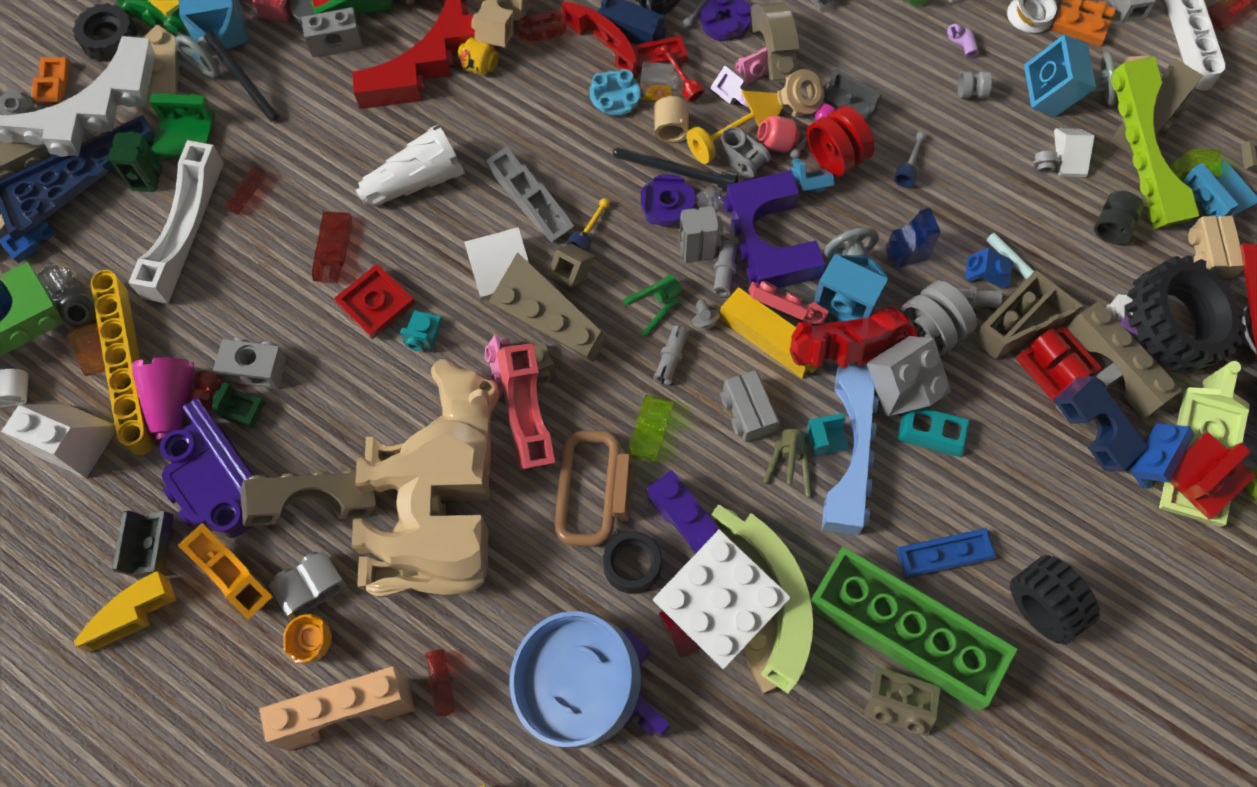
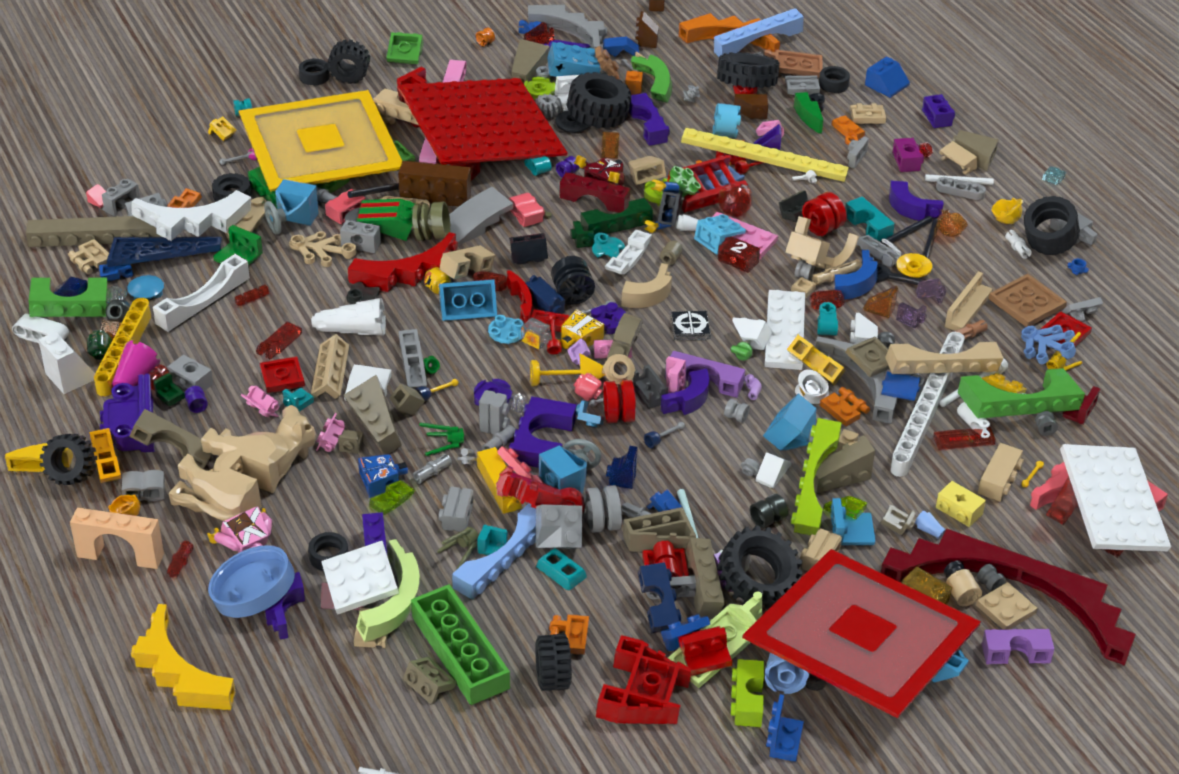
camera: 25 degrees right, 25 degrees down
dark green brick [108,132,163,192] -> none
pearl dark grey bracket [112,510,174,578] -> none
black bar [203,31,279,122] -> none
coral arch [497,343,555,470] -> none
medium nougat bar [554,430,634,547] -> none
black piece [612,147,739,192] -> none
tan piece [654,96,689,143] -> none
light grey piece [719,127,771,179] -> none
blue tile [896,528,997,579] -> none
none -> black tyre [40,433,97,485]
none -> dark green head [87,330,112,360]
none -> dark azure dish [127,275,164,300]
none -> dark purple wheel [185,386,208,413]
none -> torso [207,506,272,553]
none -> bright pink hinge [241,386,280,417]
none -> tan plant [289,231,356,267]
none -> tan fence [311,334,349,399]
none -> pearl dark grey plate [346,282,379,304]
none -> blue torso [358,454,408,498]
none -> green plate [423,356,440,374]
none -> dark azure slope [438,280,497,321]
none -> orange plate [549,614,589,655]
none -> yellow torso [560,310,604,349]
none -> red wedge [596,635,692,724]
none -> dark purple arch [661,368,709,415]
none -> medium lavender arch [665,351,745,398]
none -> bright pink bracket [666,356,686,393]

